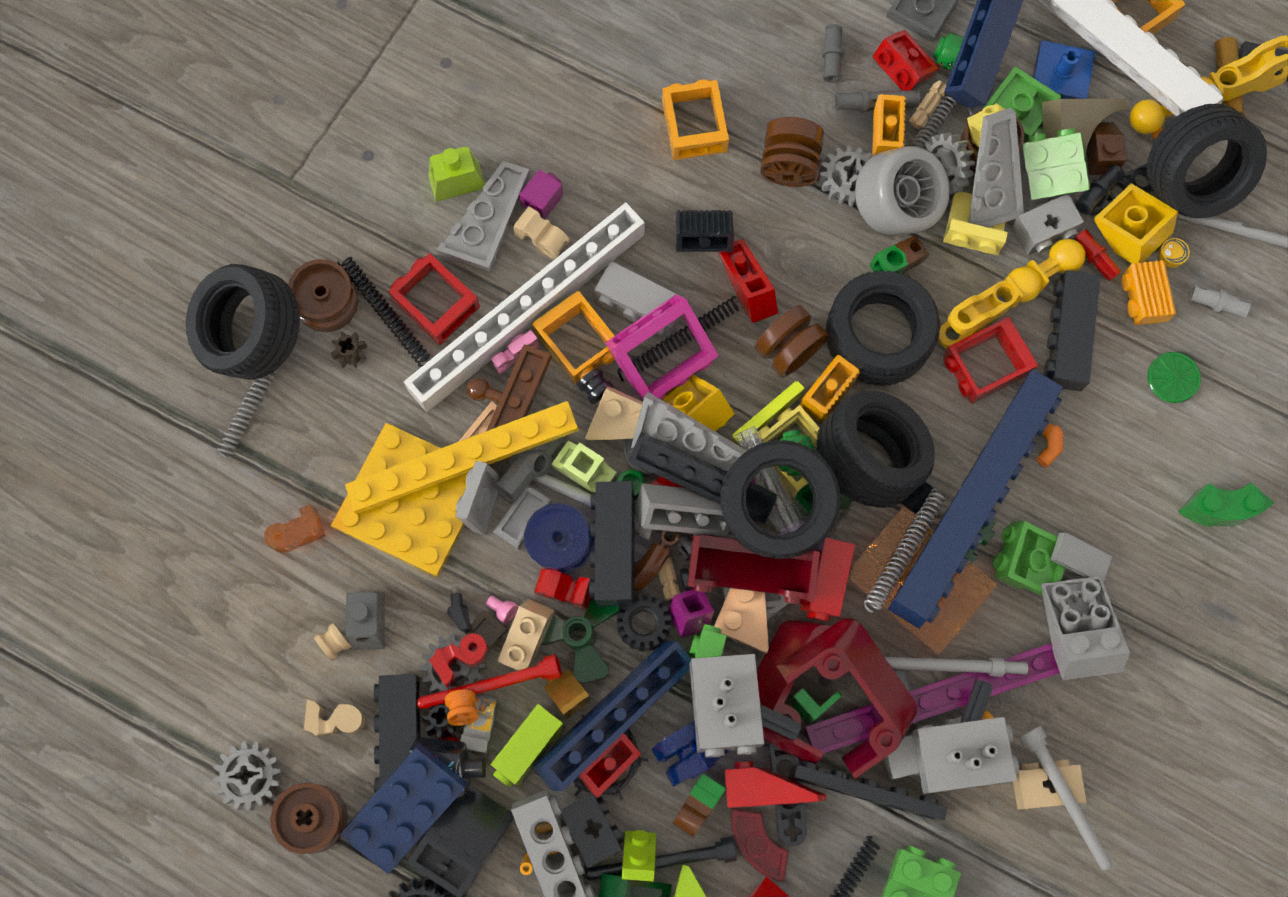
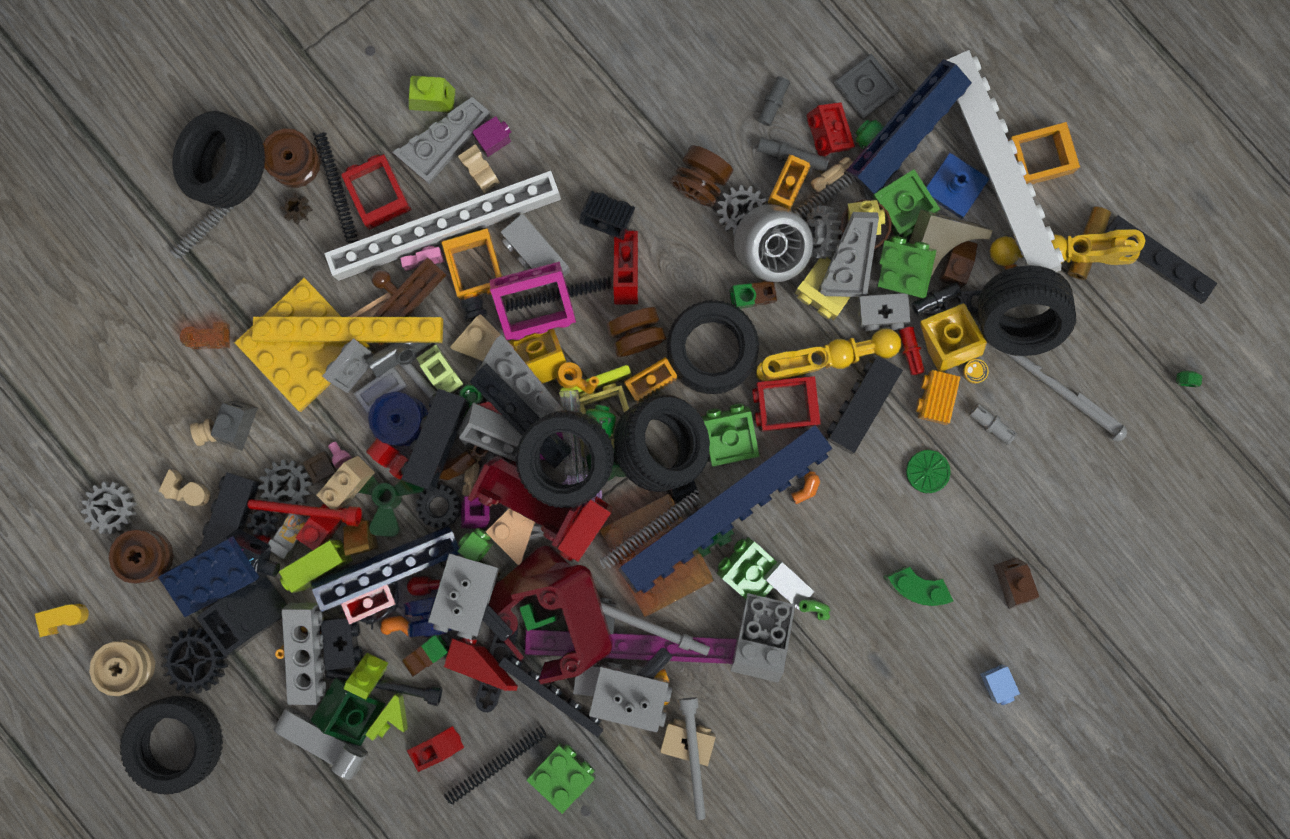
camera: 30 degrees right, 10 degrees up
red leg [429,634,488,689] -> none
orange wheel [444,689,479,726] -> none
black bar [447,593,472,632] -> none
light orange window [662,79,729,160] -> none
dark red tile [731,808,789,882] -> none
none -> red slope [295,503,344,550]
none -> orange arm [380,616,418,638]
none -> red cylinder [407,576,441,596]
none -> light orange plate [557,362,599,394]
none -> bright green plate [701,404,759,467]
none -> bright green arm [799,599,831,620]

